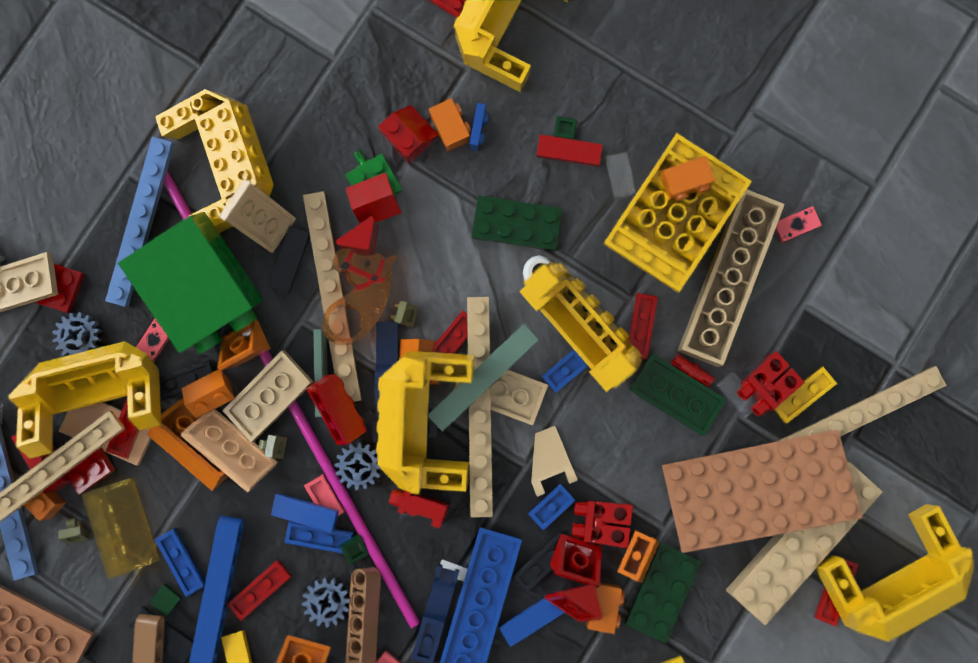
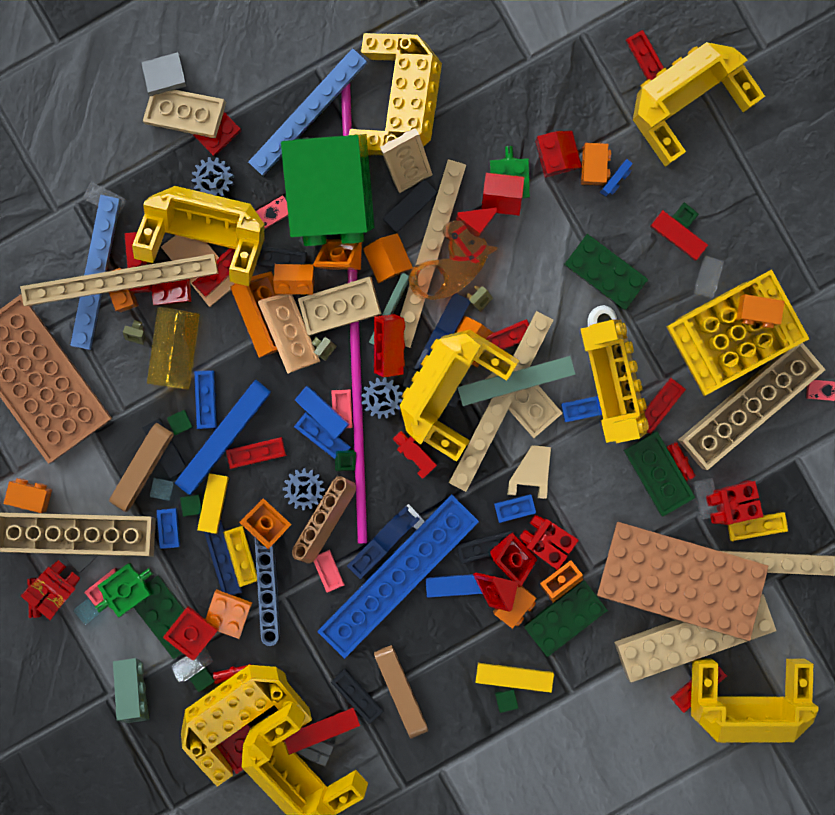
camera: 25 degrees right, 5 degrees up
none -> orange slope [363,233,413,284]

